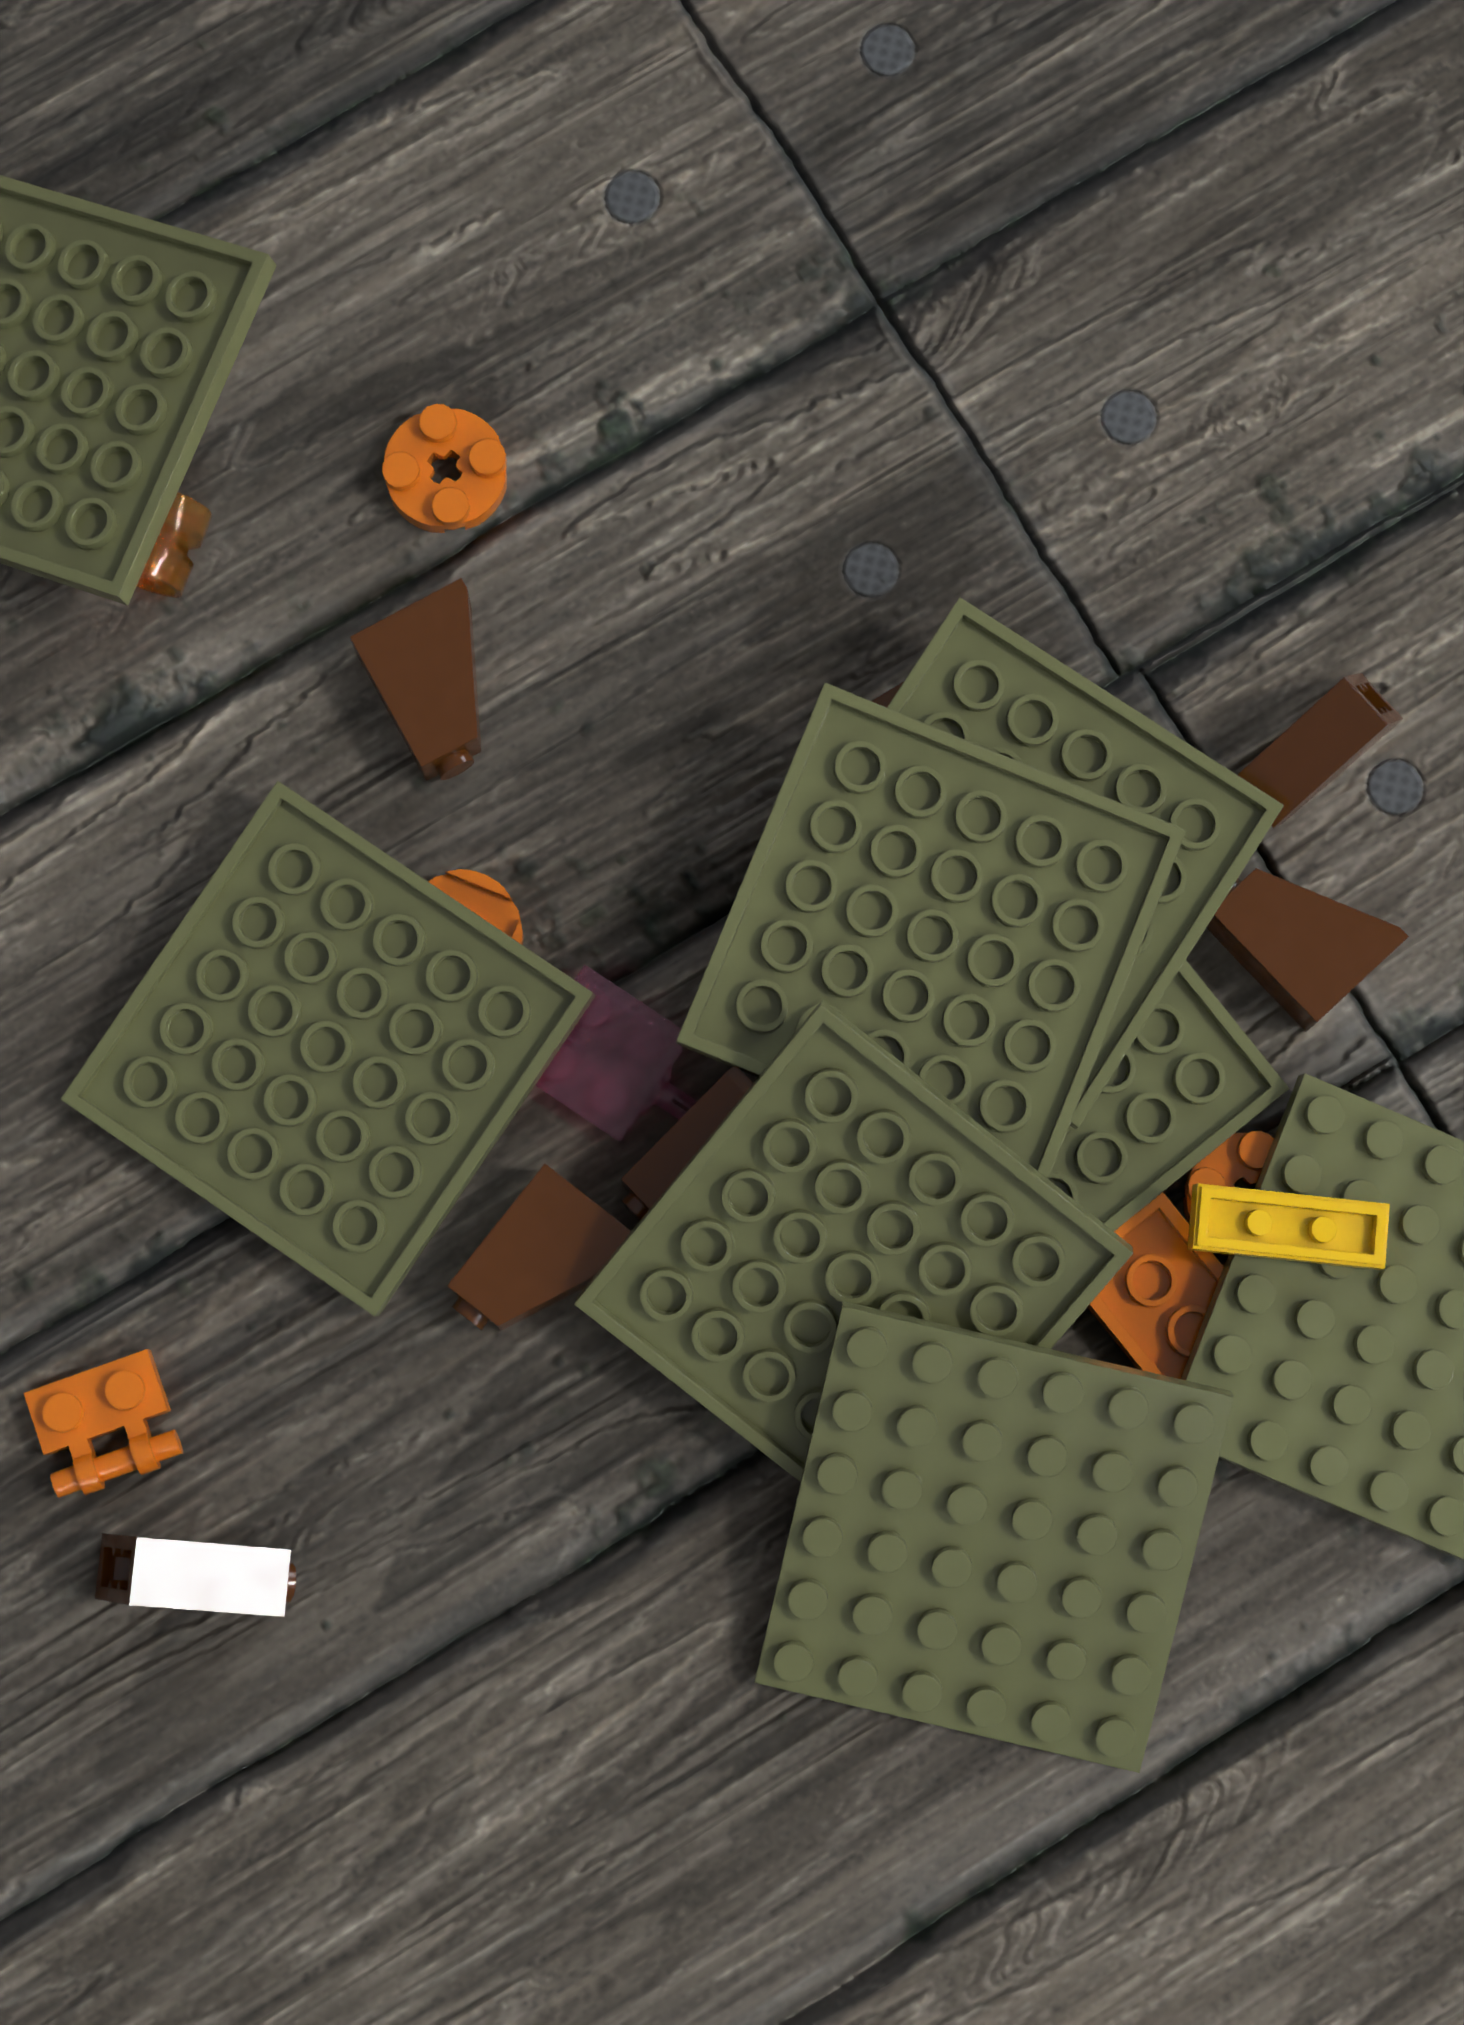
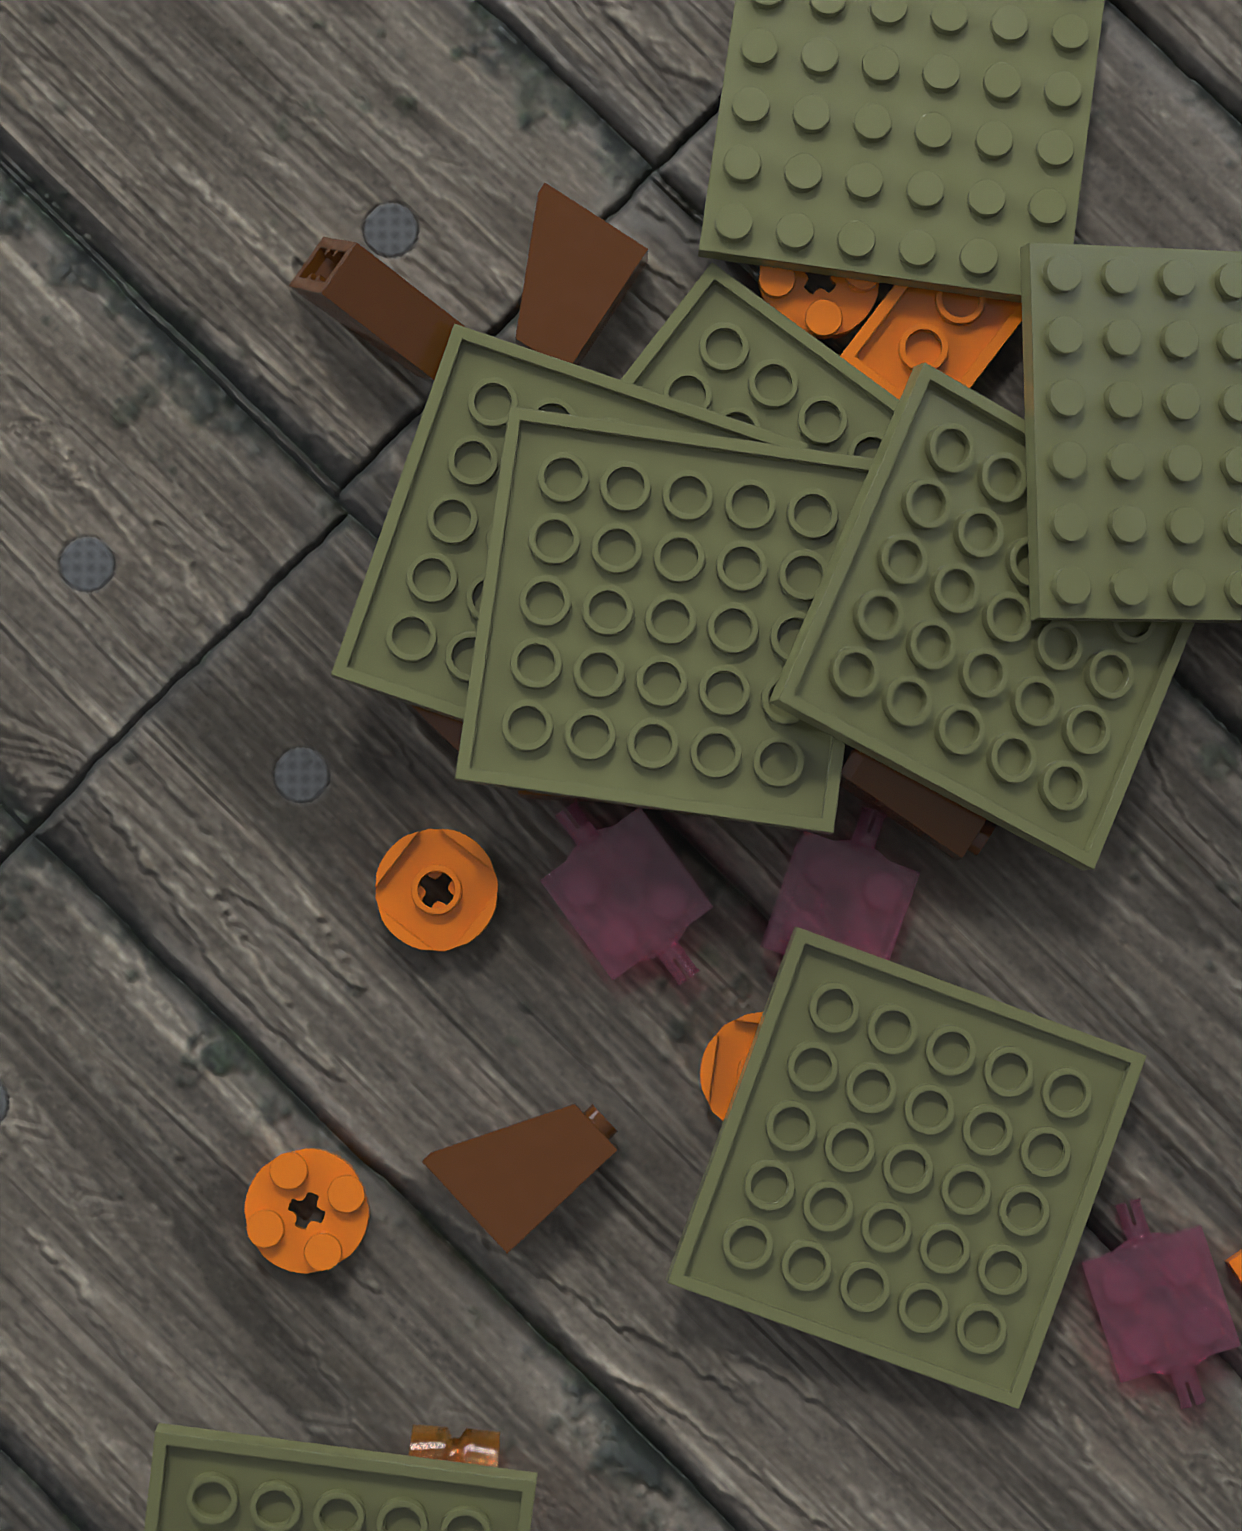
camera: 100 degrees left, 5 degrees up
reddish brown slope [447,1164,631,1331] -> none
yellow tile [1187,1183,1390,1270] -> none
none -> orange plate [375,829,499,952]
none -> clear pink plate [540,801,714,986]
none -> clear pink plate [1081,1197,1241,1409]

